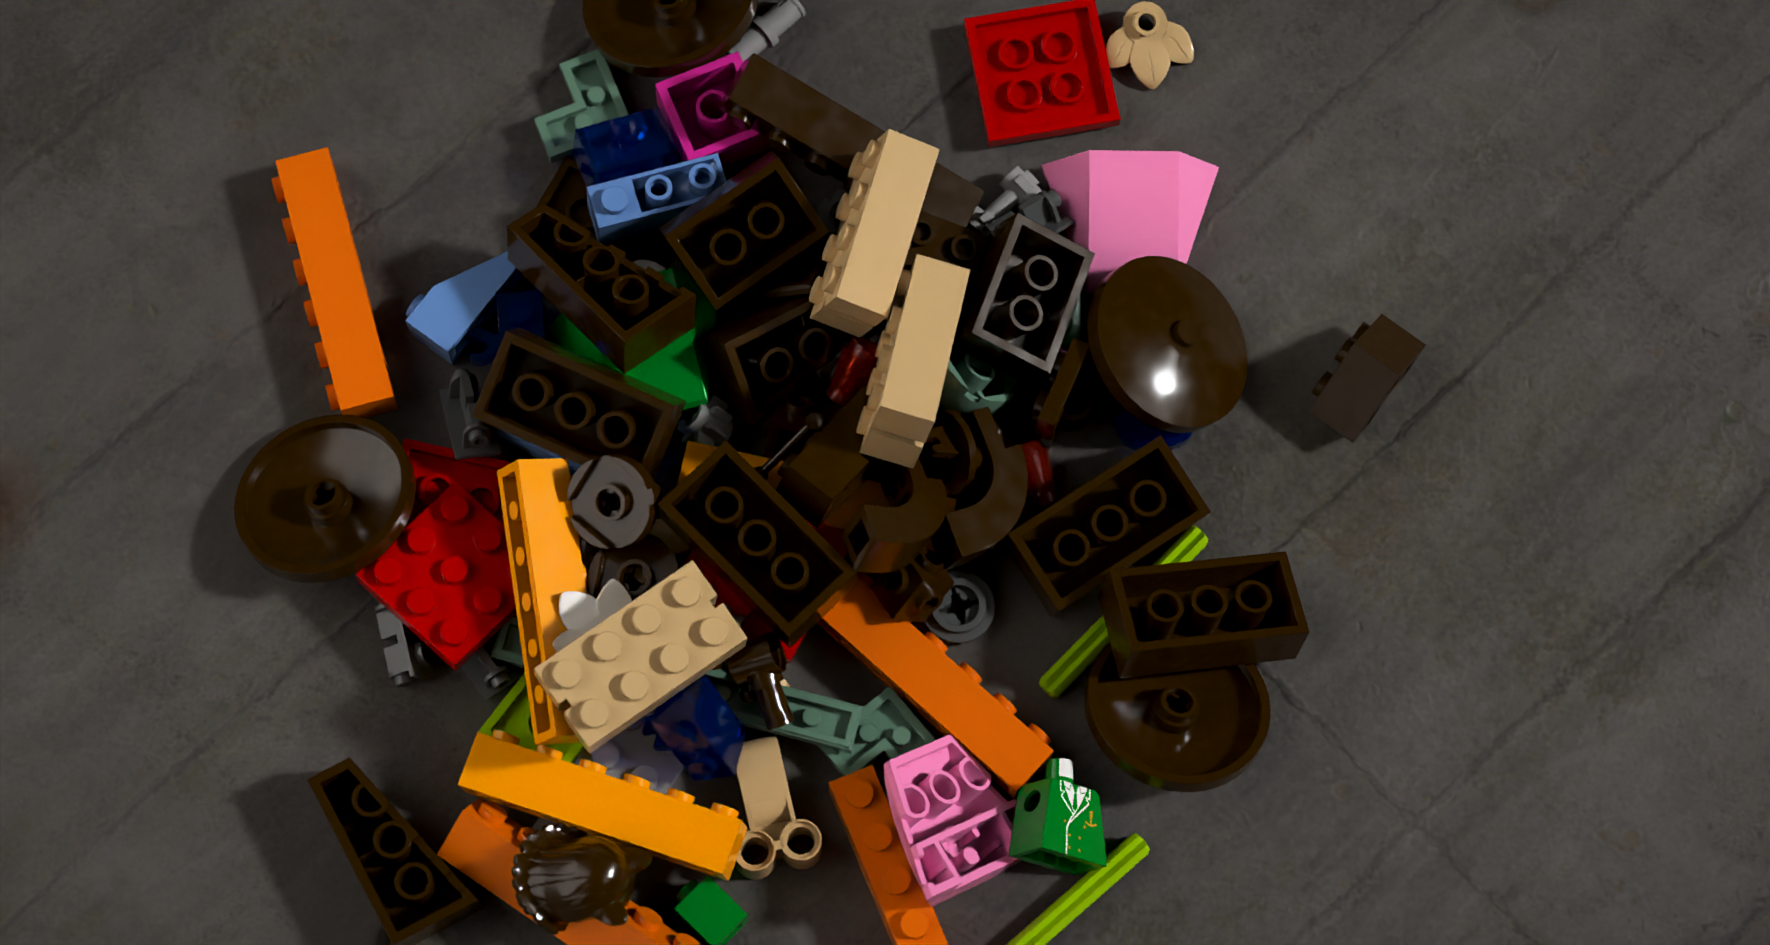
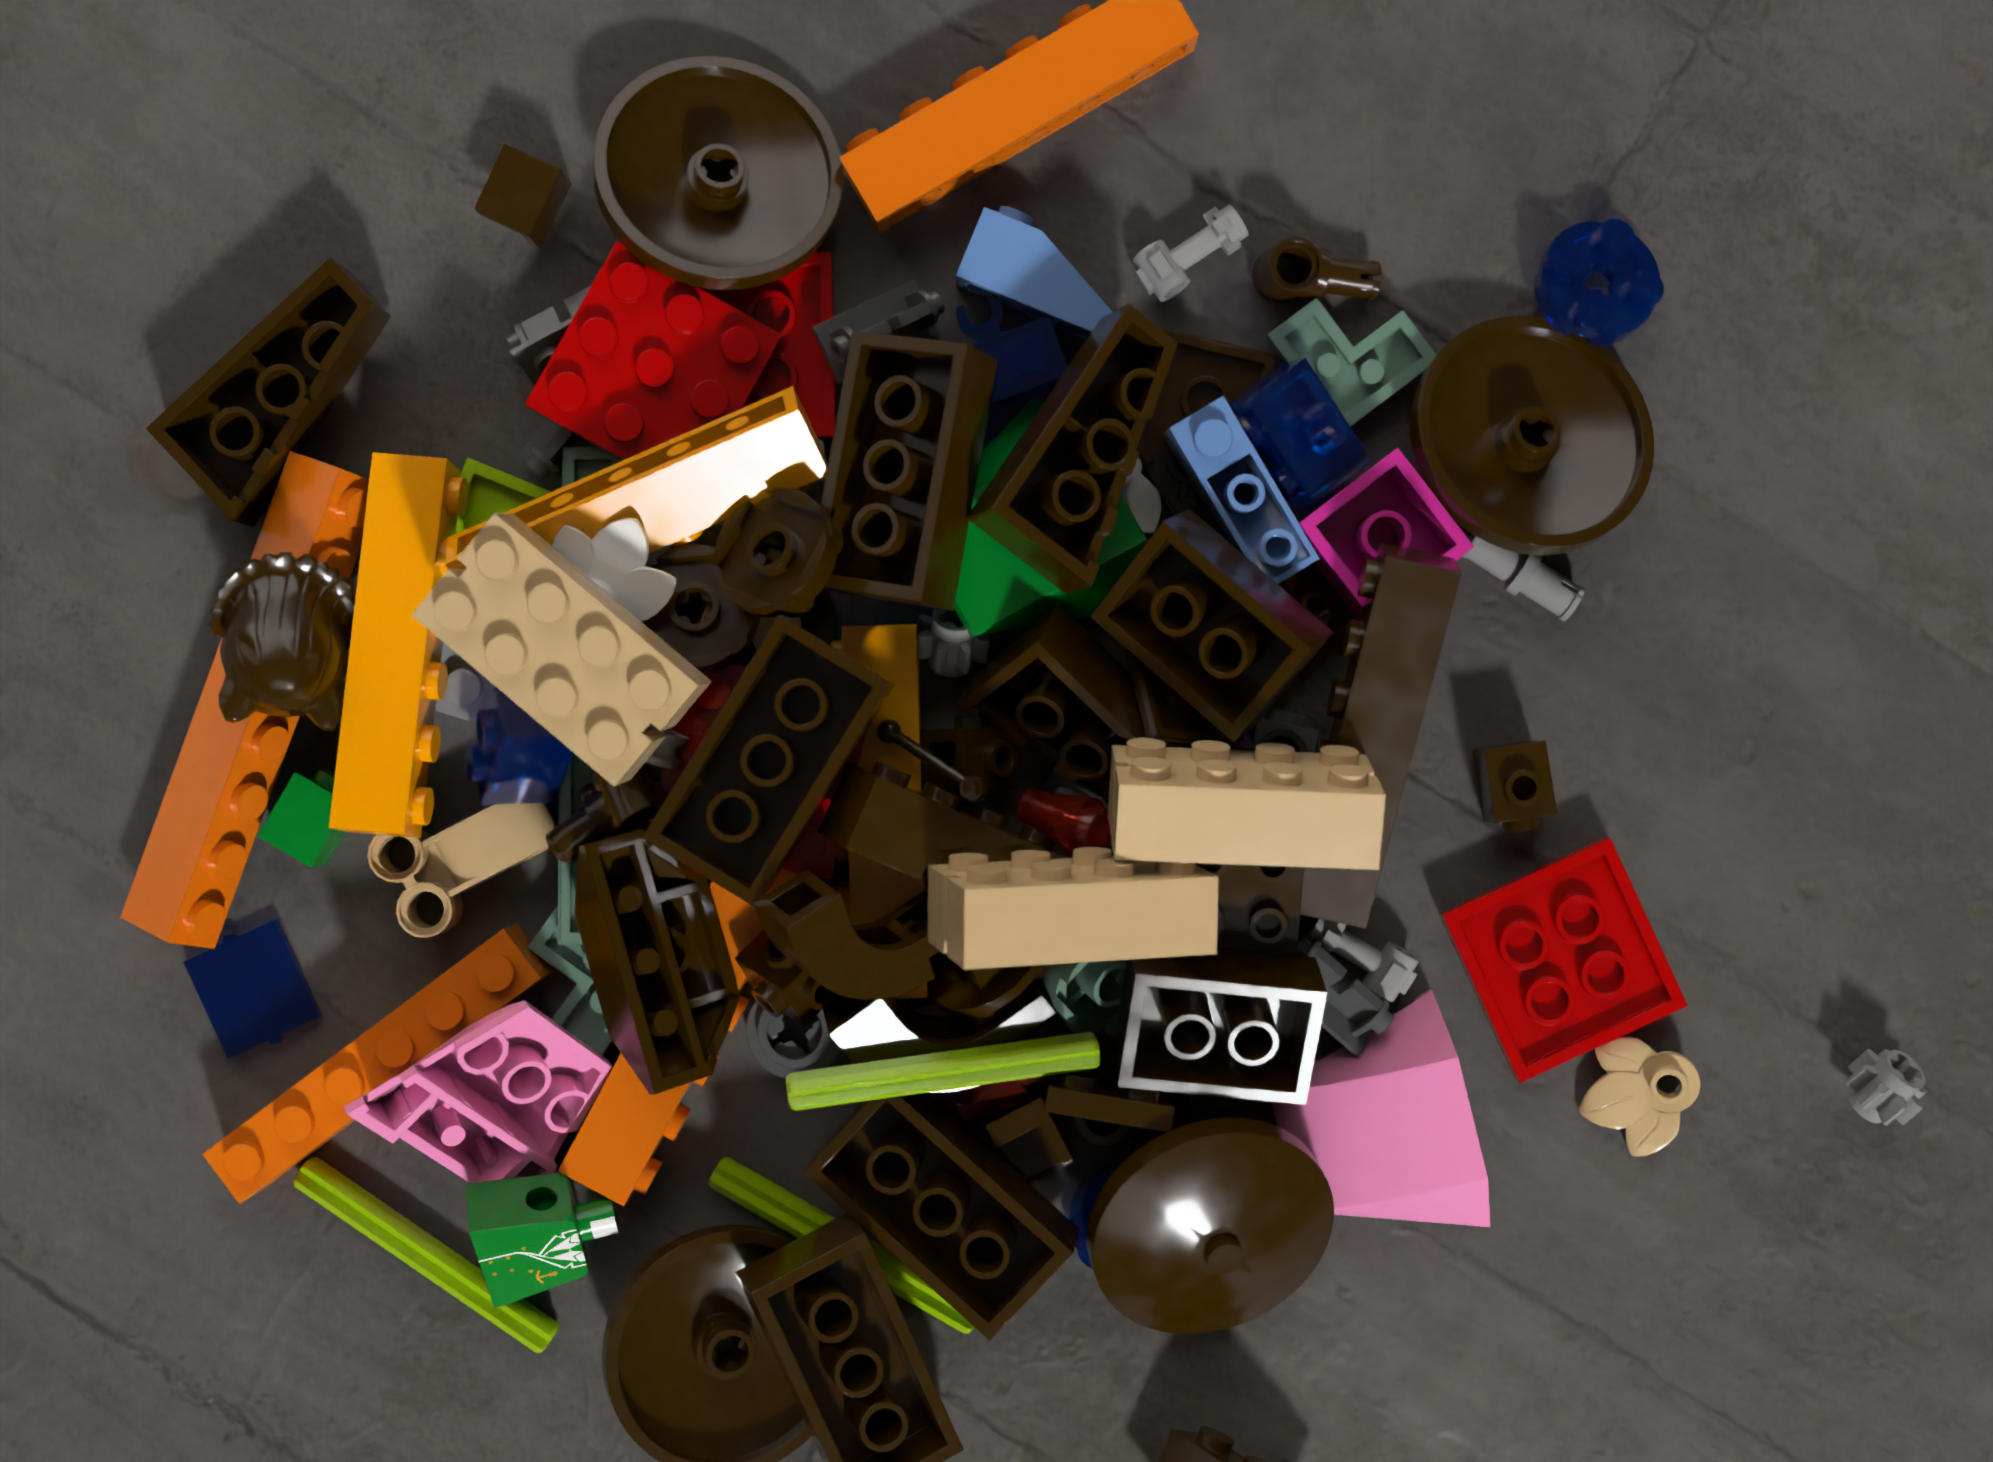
camera: 80 degrees right, 15 degrees up
none -> dark brown panel [475,143,572,248]
none -> dark brown wedge [574,829,740,1095]
none -> lime axle [786,1032,1100,1111]
none -> dark brown panel [985,1089,1075,1180]
none -> light grey bar [1133,204,1249,302]
none -> dark brown pin [1252,237,1381,303]
none -> dark brown brick [1472,740,1557,833]

